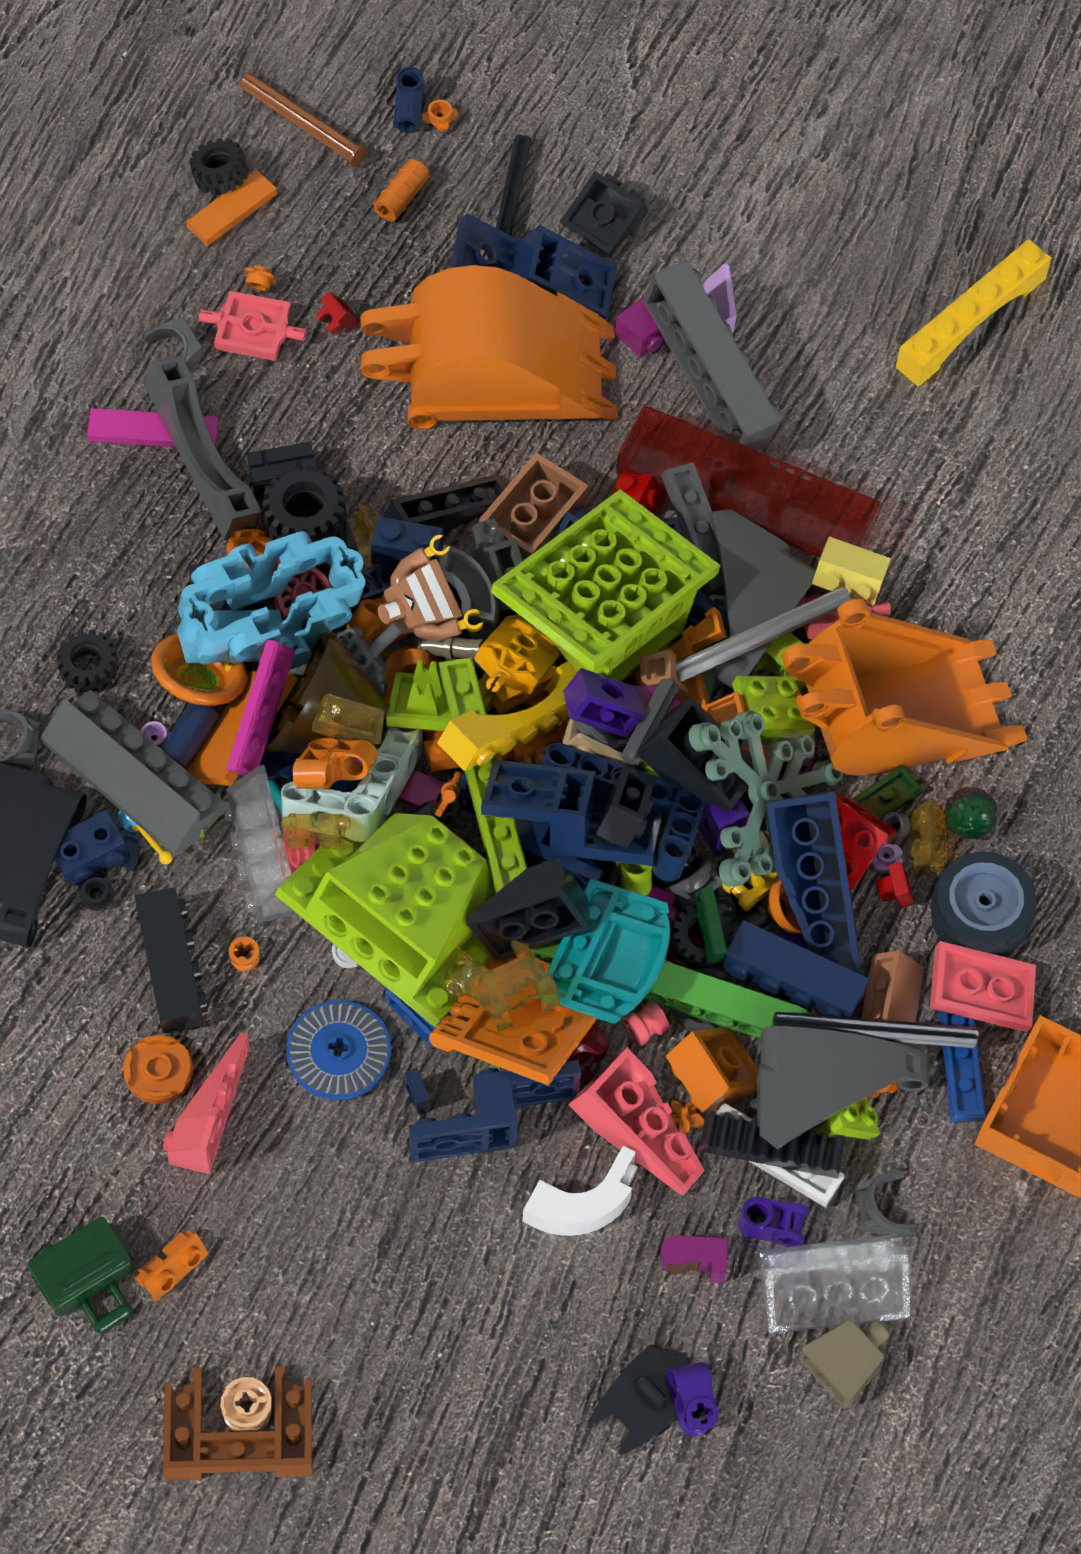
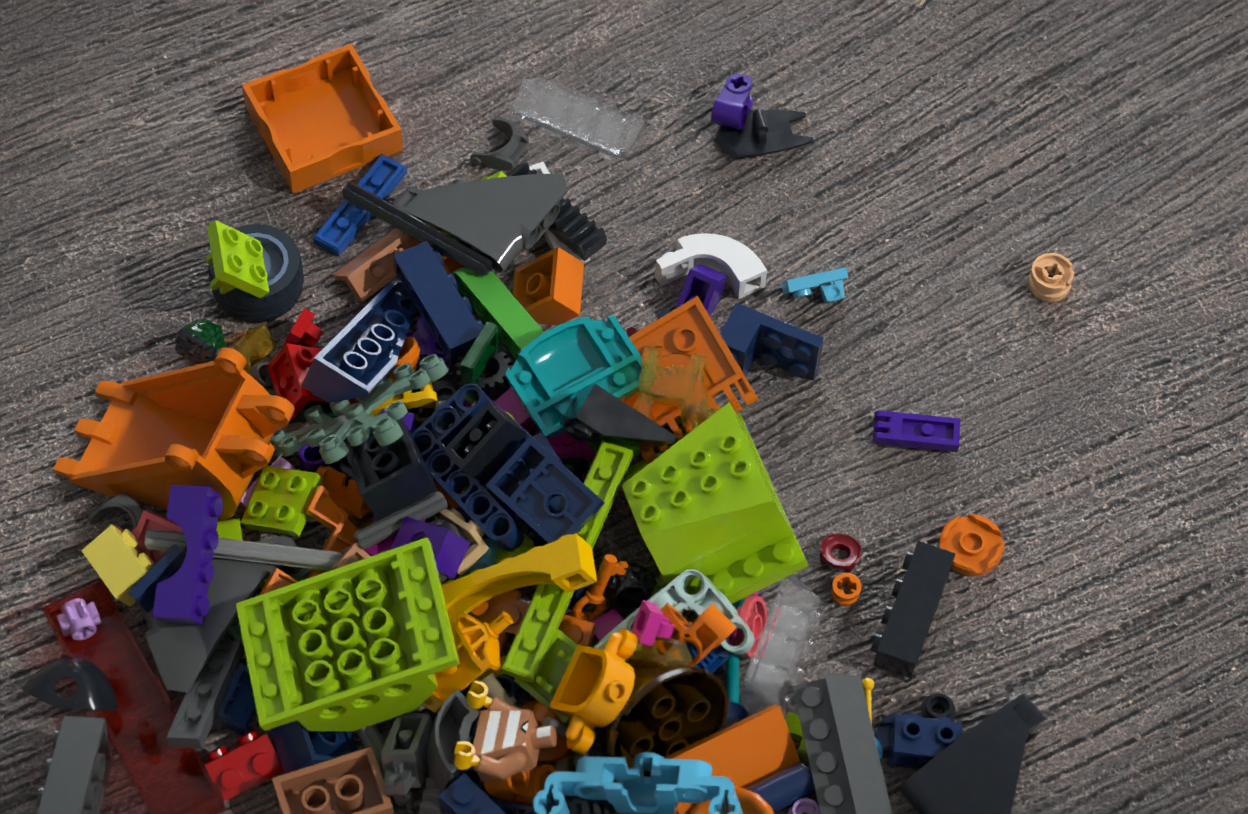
camera: 145 degrees left, 5 degrees down
dark green piece [27,1217,134,1334] -> none
orange hinge [134,1230,209,1302] -> none
coral wedge [163,1032,250,1174] -> none
dark orange wedge [163,1366,313,1481] -> none
dark pink tile [226,639,295,779] -> none
clear yellow hinge [276,813,354,850] -> none
piece [286,1000,391,1100] -> none
dark blue tile [405,1068,430,1115] -> none
coral wedge [568,1048,705,1195] -> none
magenta leg [660,1235,728,1283] -> none
orange plant [670,1100,704,1136] -> none
dark purple piece [738,1197,809,1247] -> none
dark tan torso [799,1320,889,1410] -> none
coral plate [930,941,1036,1032] -> none
none -> black piece [23,657,118,712]
none -> lavender gear [57,598,101,640]
none -> dark blue plate [129,544,186,613]
none -> dark purple arch [152,485,223,626]
none -> lime plate [206,220,270,298]
none -> light orange piece [549,628,638,754]
none -> dark pink tile [632,600,674,646]
none -> dark purple slope [675,264,728,316]
none -> medium azure hinge [781,267,849,303]
none -> dark red piece [820,533,862,573]
none -> dark purple hinge [872,410,960,452]

